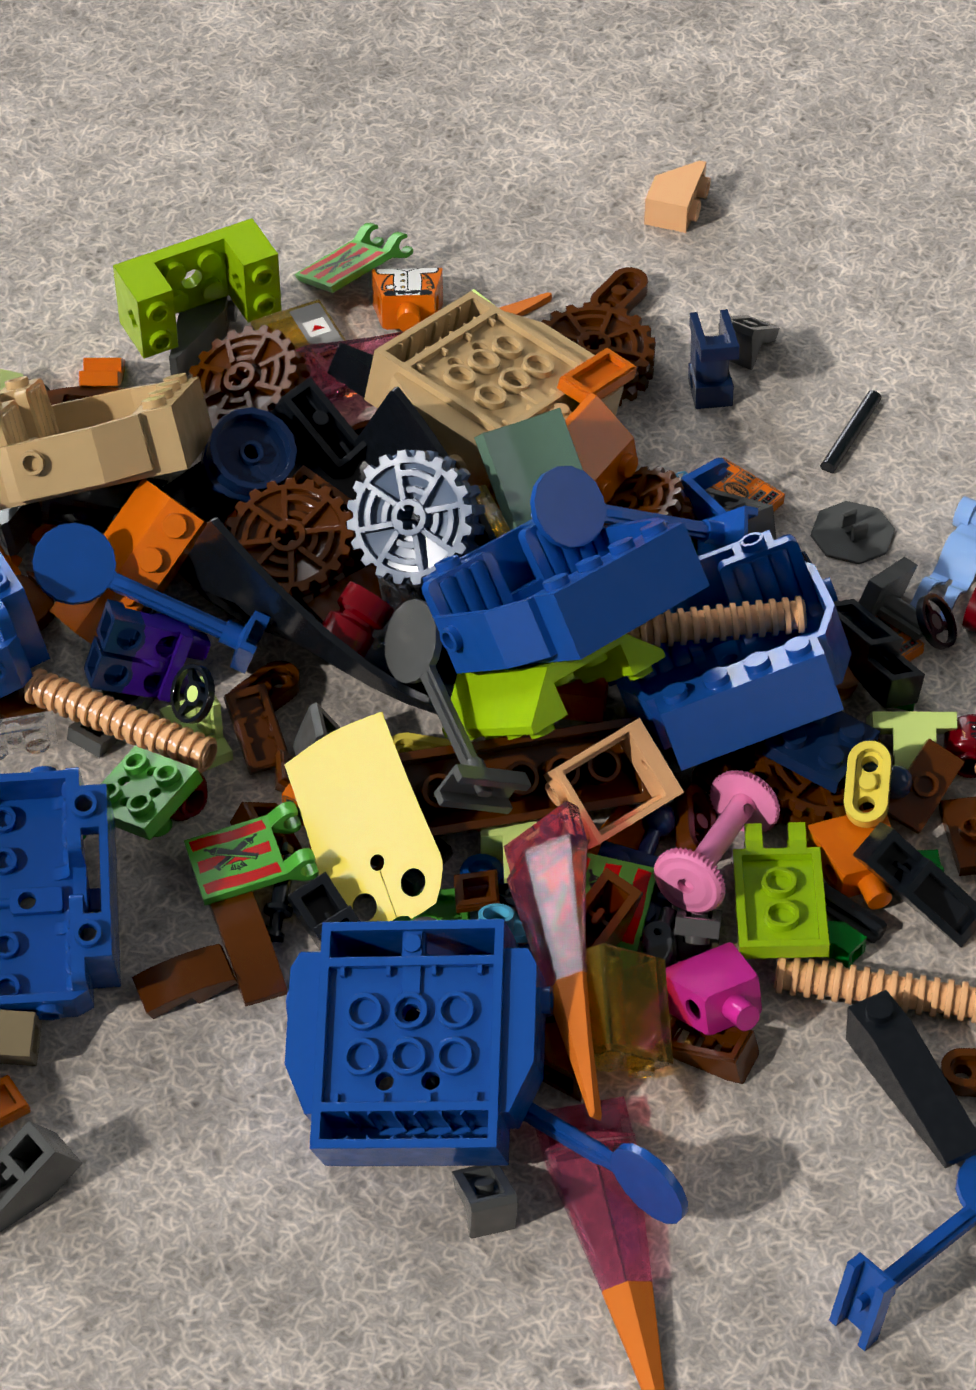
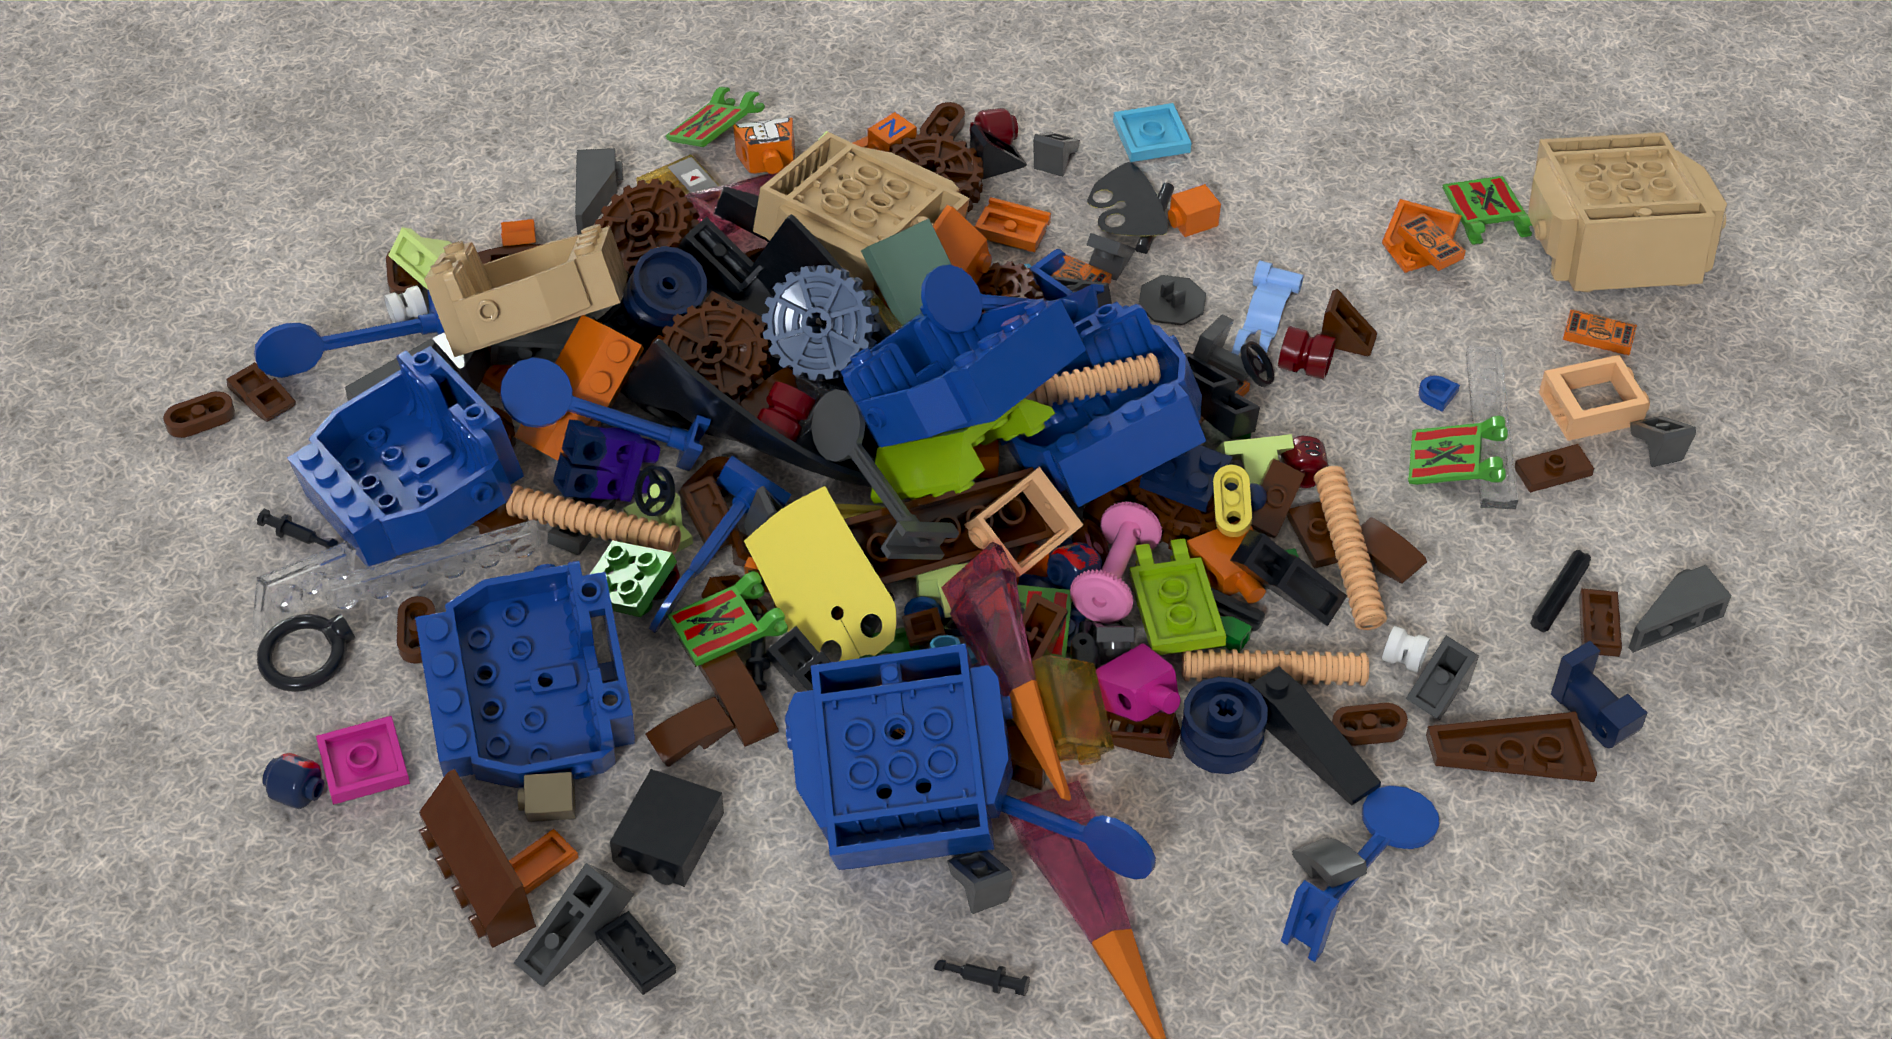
camera: 10 degrees left, 0 degrees up
lime plate [113,218,282,359] -> none
orange tile [557,348,637,403] -> none
light nougat slope [644,160,711,233] -> none
dark blue piece [688,309,740,410] -> none
none -> black plate [595,911,676,995]
none -> black brick [610,769,724,887]
none -> blue piece [649,456,792,633]
none -> orange brick [867,112,917,152]
none -> black piece [934,960,1030,996]
none -> dark red head [970,108,1018,145]
none -> black slope [970,123,1027,180]
none -> orange plate [974,197,1051,253]
none -> dark blue head [1047,542,1102,590]
none -> black piece [1087,162,1168,236]
none -> dark grey slope [1087,233,1135,281]
none -> medium azure plate [1113,103,1192,162]
none -> orange brick [1168,184,1221,237]
none -> dark blue wheel [1180,676,1268,774]
none -> dark grey slope [1292,837,1367,888]

